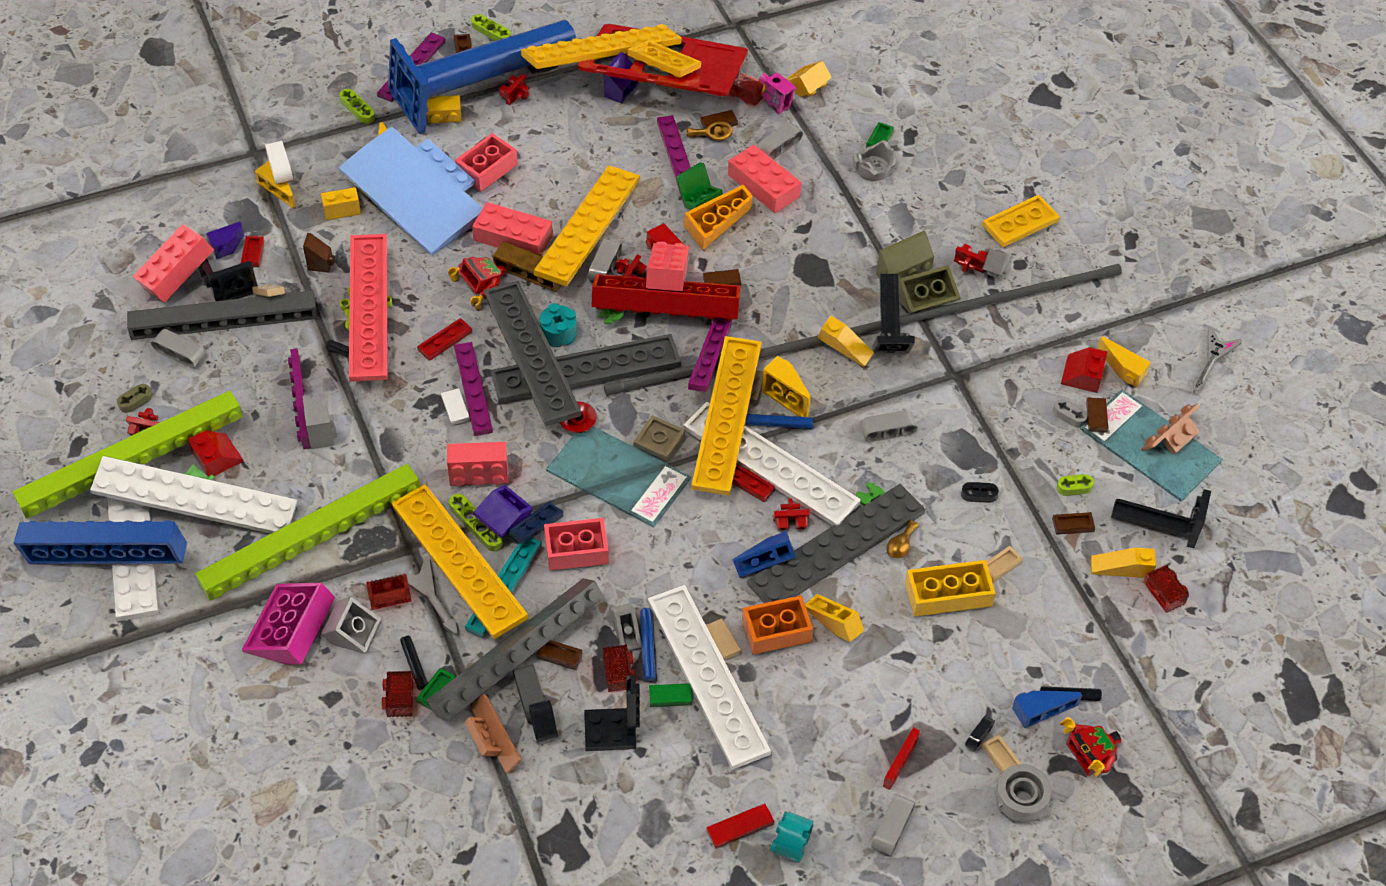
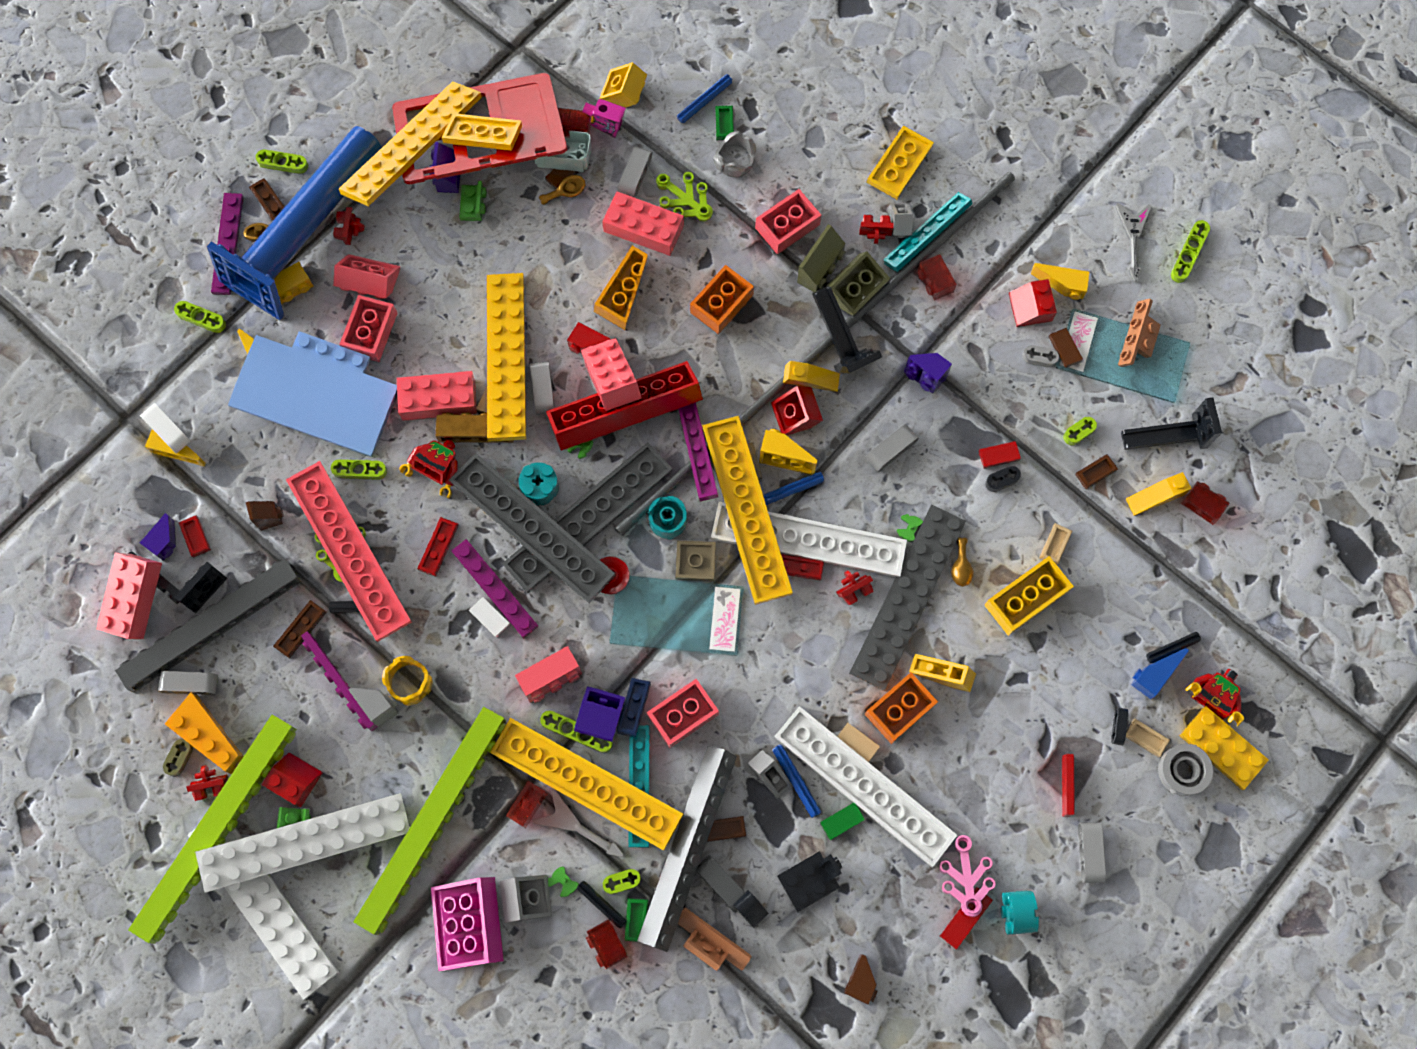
camera: 25 degrees left, 20 degrees up
blue brick [13,520,187,564] -> none
tan tile [252,284,285,297] -> none
yellow slope [320,187,361,220] -> none
clear red brick [366,573,412,610] -> none
clear red brick [603,644,636,692] -> none
red hips [615,254,647,277] -> none
magenta plate [657,115,691,195] -> none
green bracket [676,162,723,210] -> none
reddish brown tile [703,269,742,286] -> none
blue slope [732,531,796,578] -> none
none -> light orange wedge [165,692,244,774]
none -> reddish brown tile [273,600,327,659]
none -> lime beam [330,459,387,480]
none -> coral slope [333,254,400,299]
none -> yellow piece [382,656,433,705]
none -> bright green bracket [459,181,487,221]
none -> clear red brick [506,781,547,829]
none -> light aqua axle [535,131,591,172]
none -> bright green piece [548,866,579,897]
none -> lime beam [602,869,641,894]
none -> teal brick [648,496,687,540]
none -> lime plant [656,172,713,222]
none -> blue axle [677,74,732,123]
none -> orange brick [690,265,754,335]
none -> coral brick [755,189,821,254]
none -> red slope [771,386,823,436]
none -> reddish brown slope [844,954,878,1005]
none -> teal plate [883,192,972,272]
none -> dark purple slope [904,353,952,394]
none -> clear red brick [918,254,957,301]
none -> bright pink plant [939,835,996,917]
none -> red tile [978,441,1021,469]
none -> lime beam [1171,220,1210,283]
none -> yellow plate [1179,706,1269,790]

